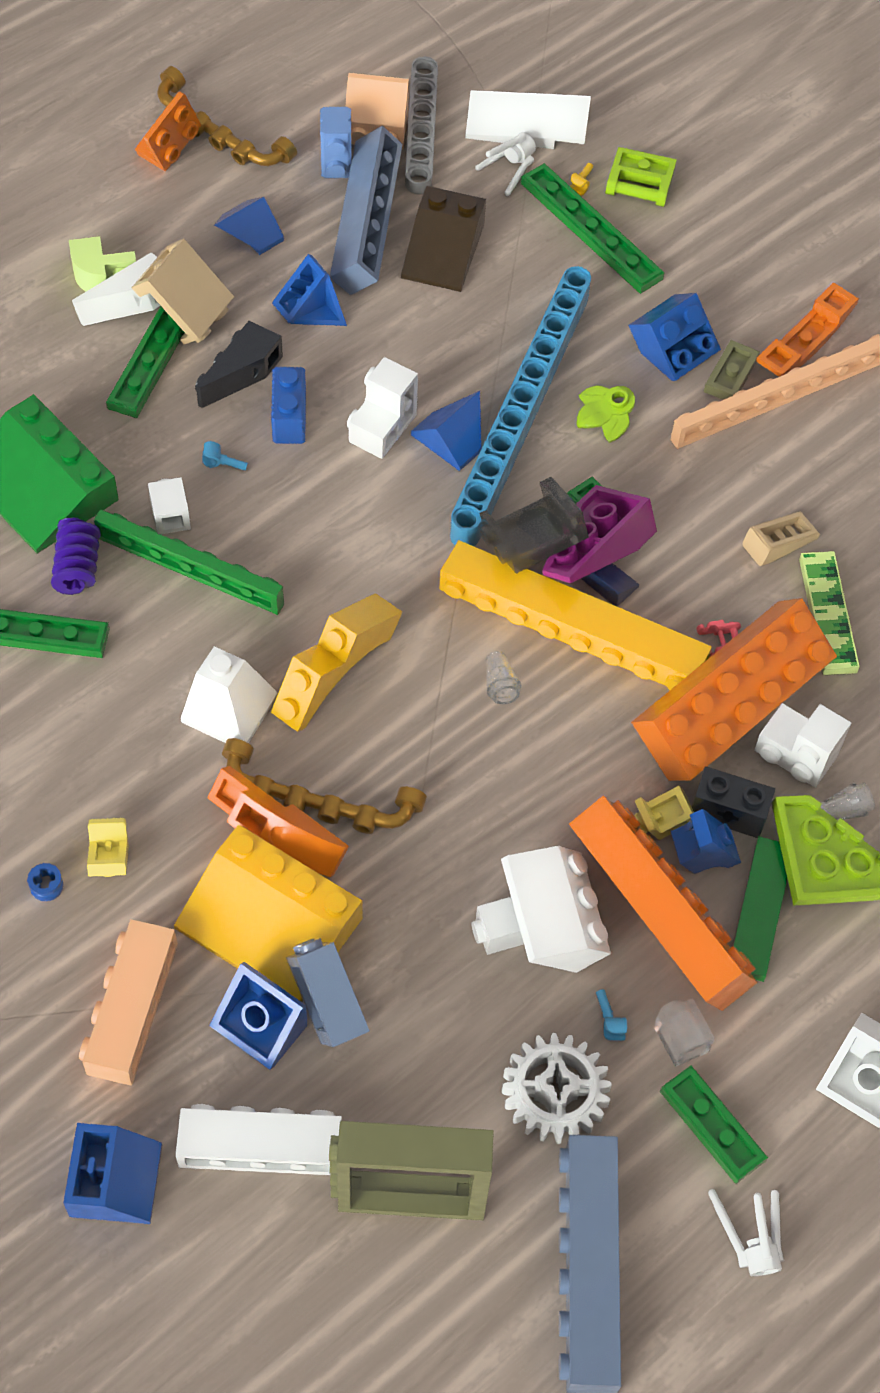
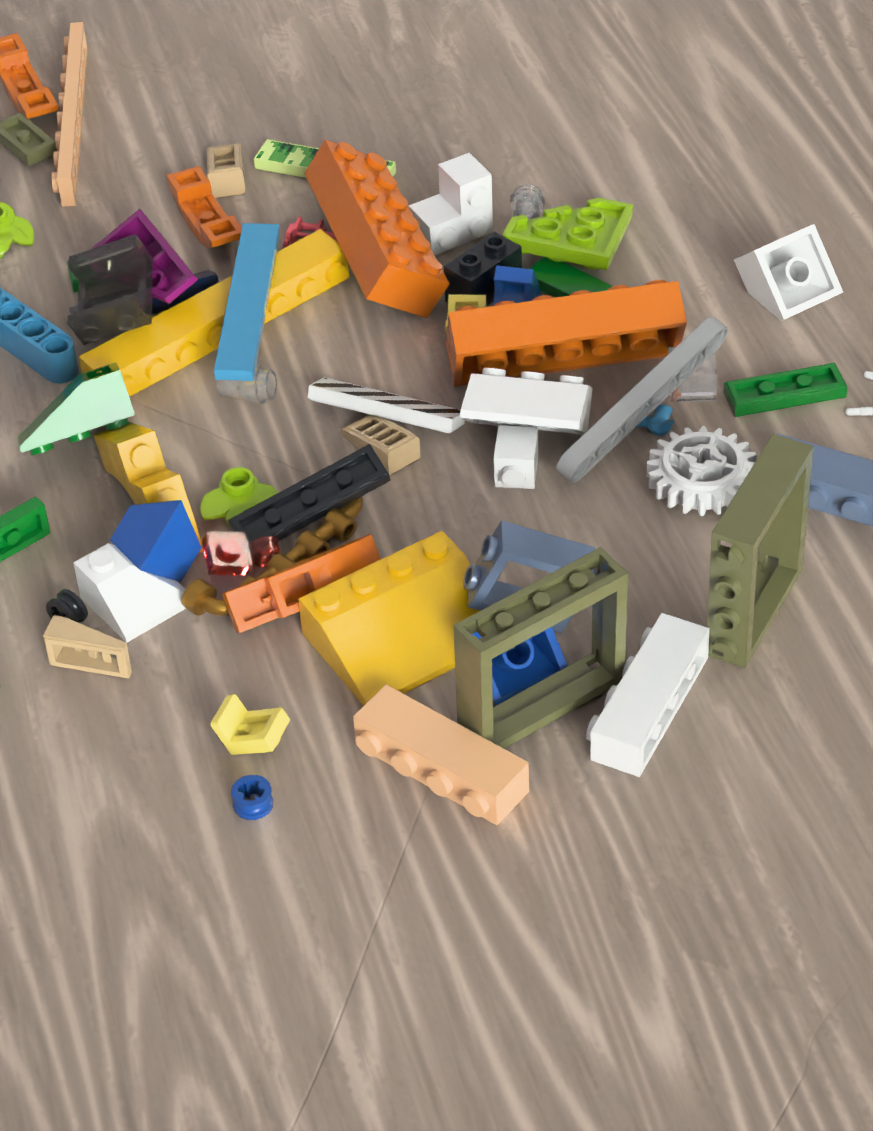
camera: 60 degrees left, 15 degrees down
blue slope [63,1123,162,1224] -> none
none -> slope [18,362,135,455]
none -> tan slope [43,615,132,678]
none -> black bush [46,589,88,622]
none -> blue slope [110,500,203,582]
none -> orange slope [166,166,242,248]
none -> lime plate [200,467,278,528]
none -> clear red plate [202,531,280,576]
none -> dark azure tile [214,223,280,381]
none -> black tile [228,444,391,558]
none -> white tile [307,377,465,434]
none -> tan slope [342,414,421,475]
none -> olive window [454,547,628,749]
none -> light grey beam [556,316,729,483]

